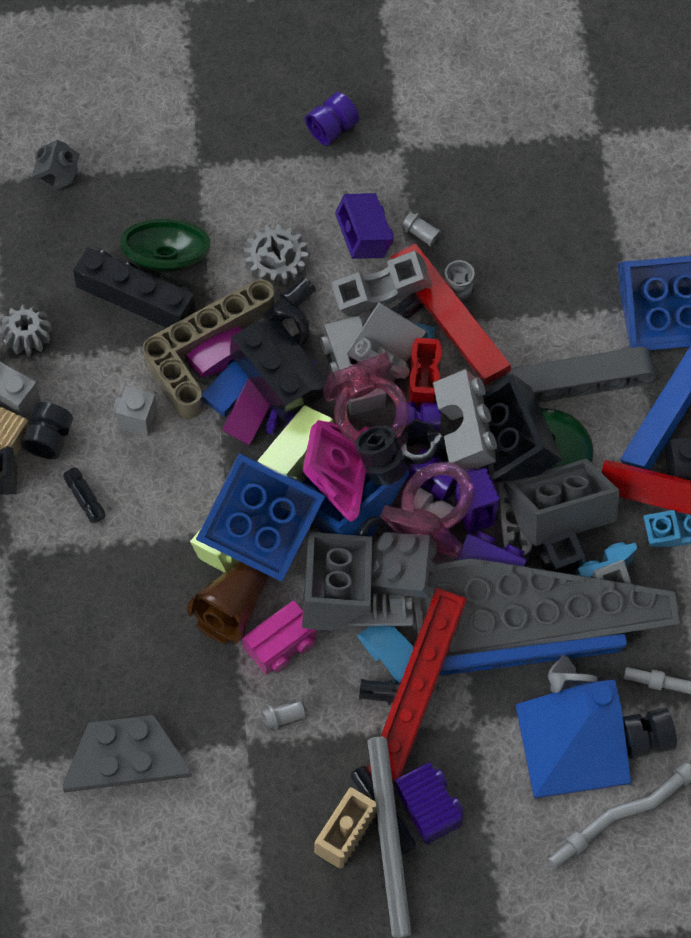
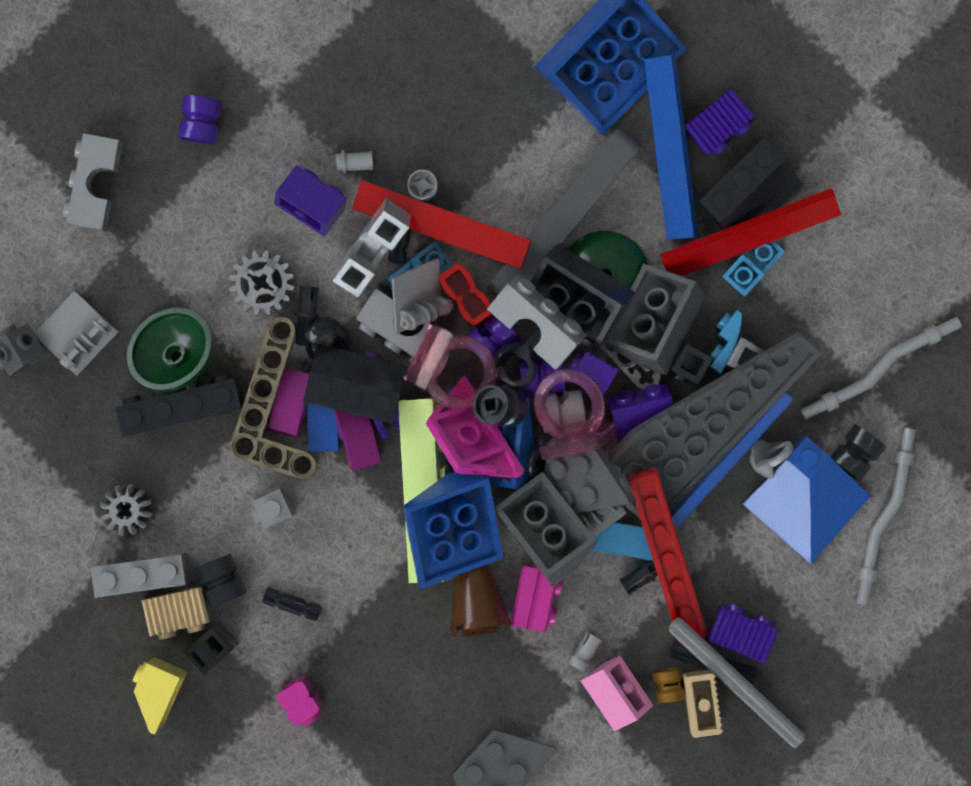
camera: 35 degrees left, 25 degrees up
none -> light grey hinge [35,291,118,376]
none -> light grey arch [63,133,123,232]
none -> dark pink brick [276,675,323,727]
none -> bright pink brick [581,655,654,731]
none -> pearl gold wheel [652,668,686,703]

